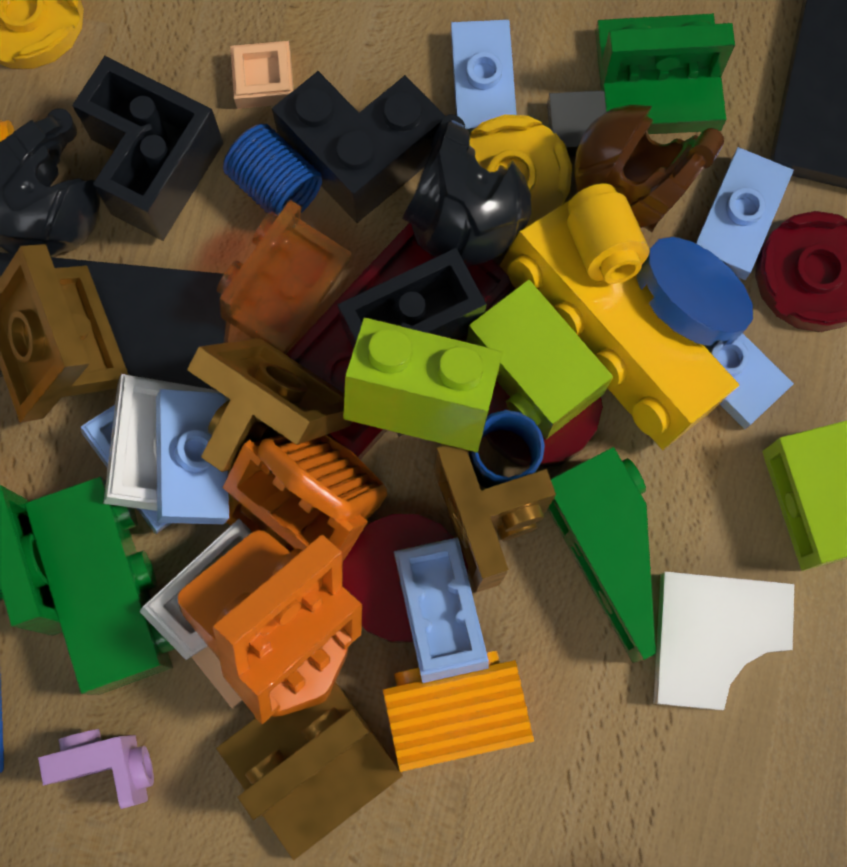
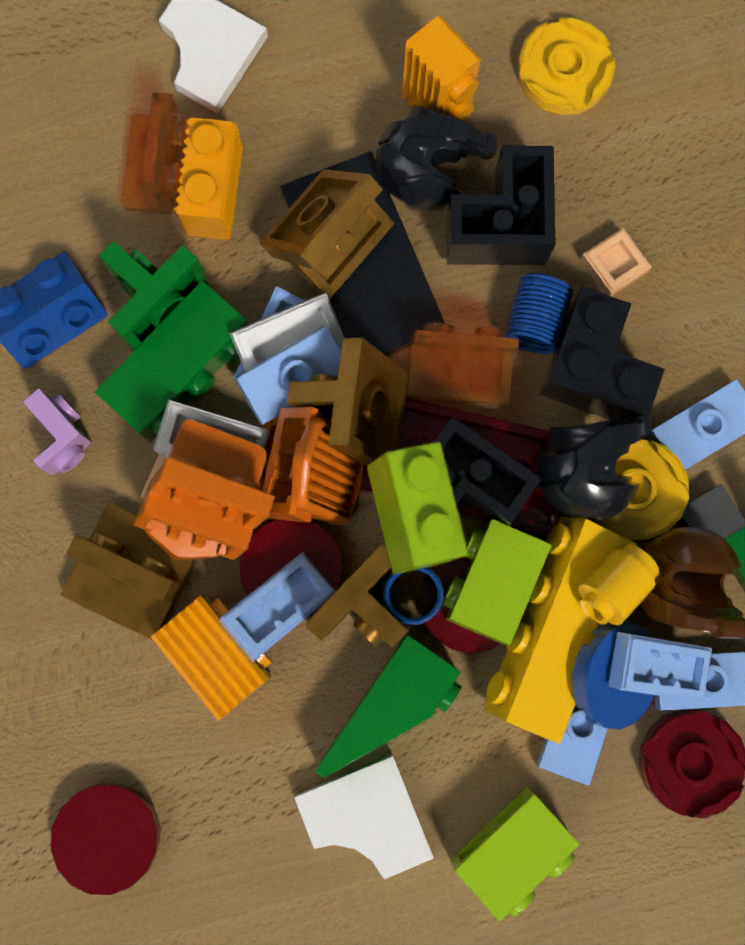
camera: 60 degrees right, 5 degrees up
none -> light blue plate [608,632,712,702]

